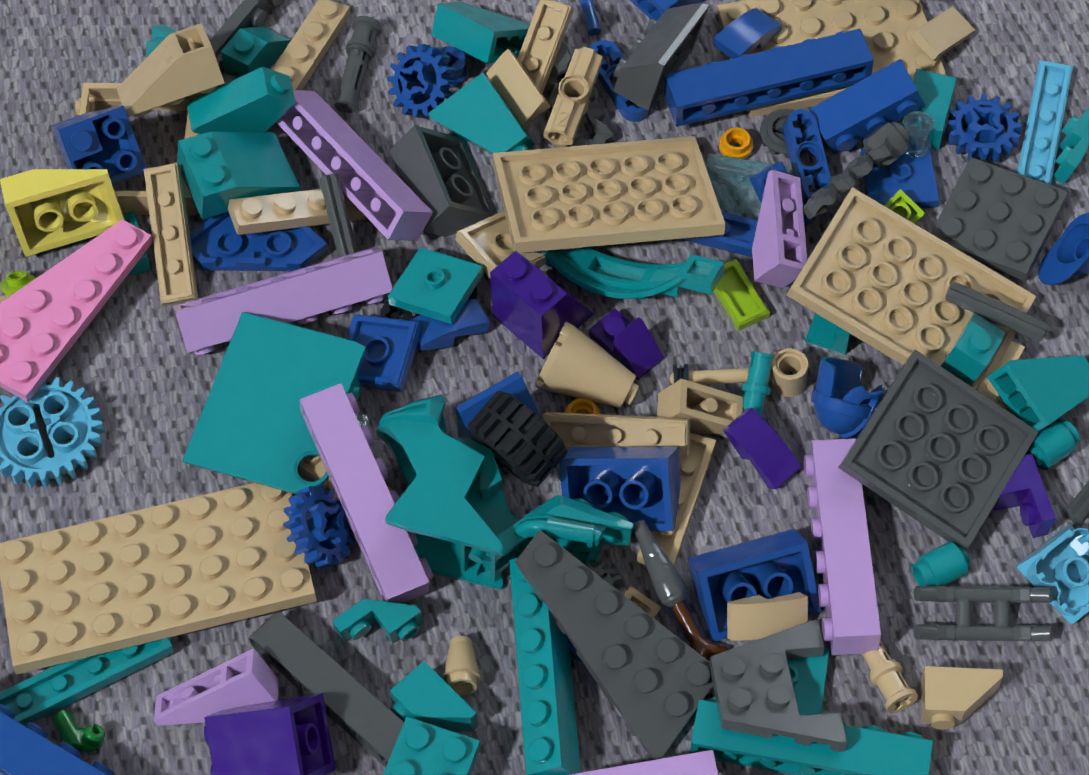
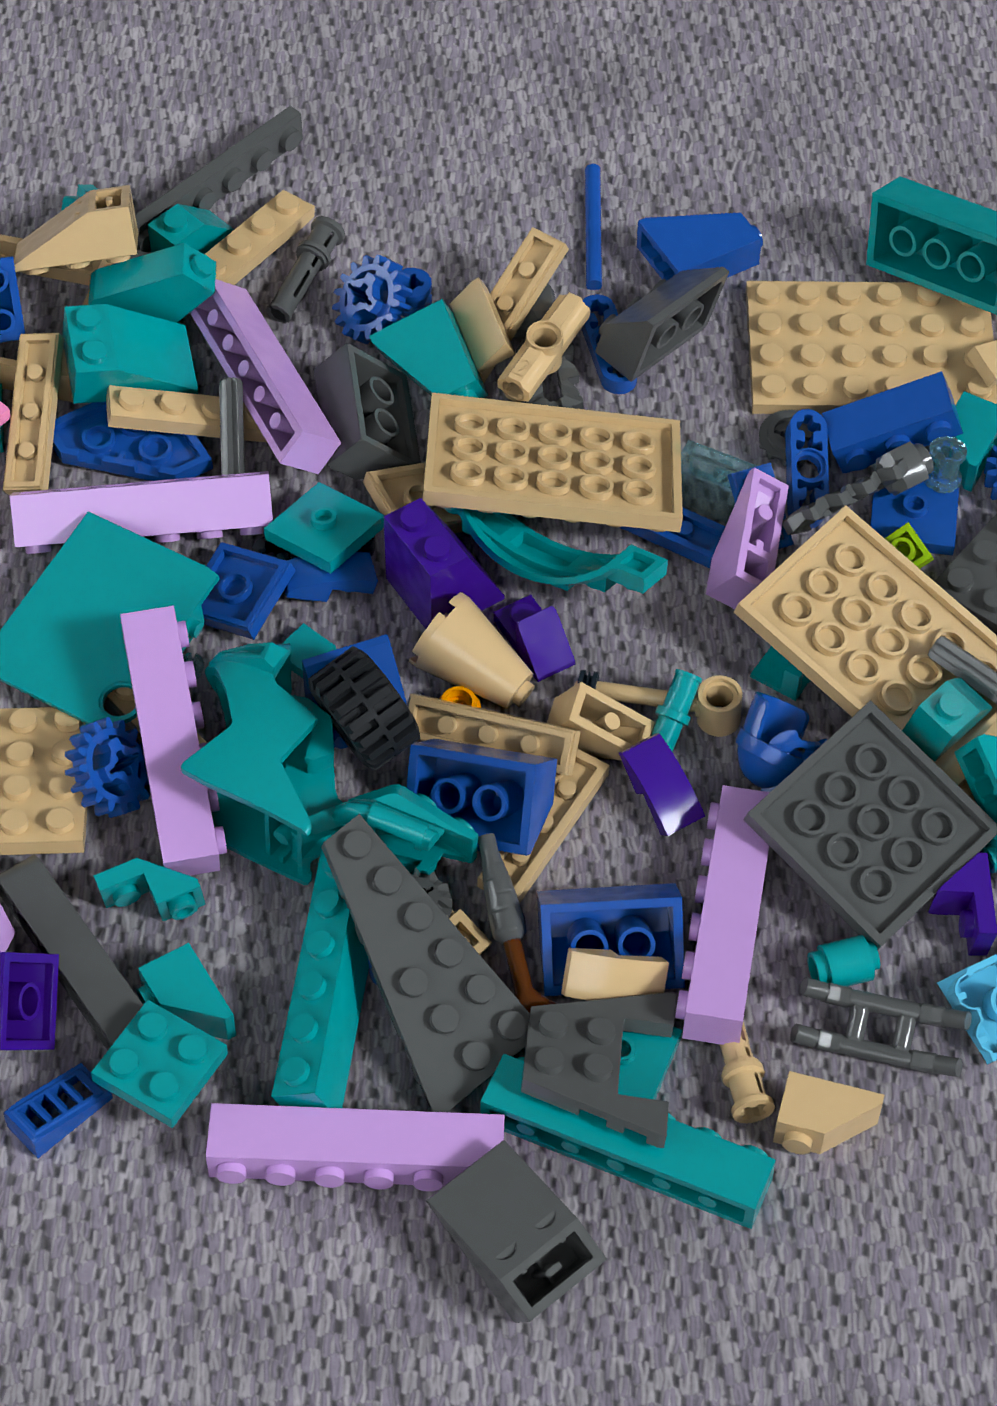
camera: 10 degrees right, 5 degrees down
teal slope [431,2,530,64] -> none
tan cone [443,636,481,696] -> none
blue brick [664,29,874,127] -> none
blue slope [713,8,782,59] -> none
lime tile [714,259,770,331] -> none
light orange plate [719,127,753,161] -> none
none -> teal tile [282,623,336,678]

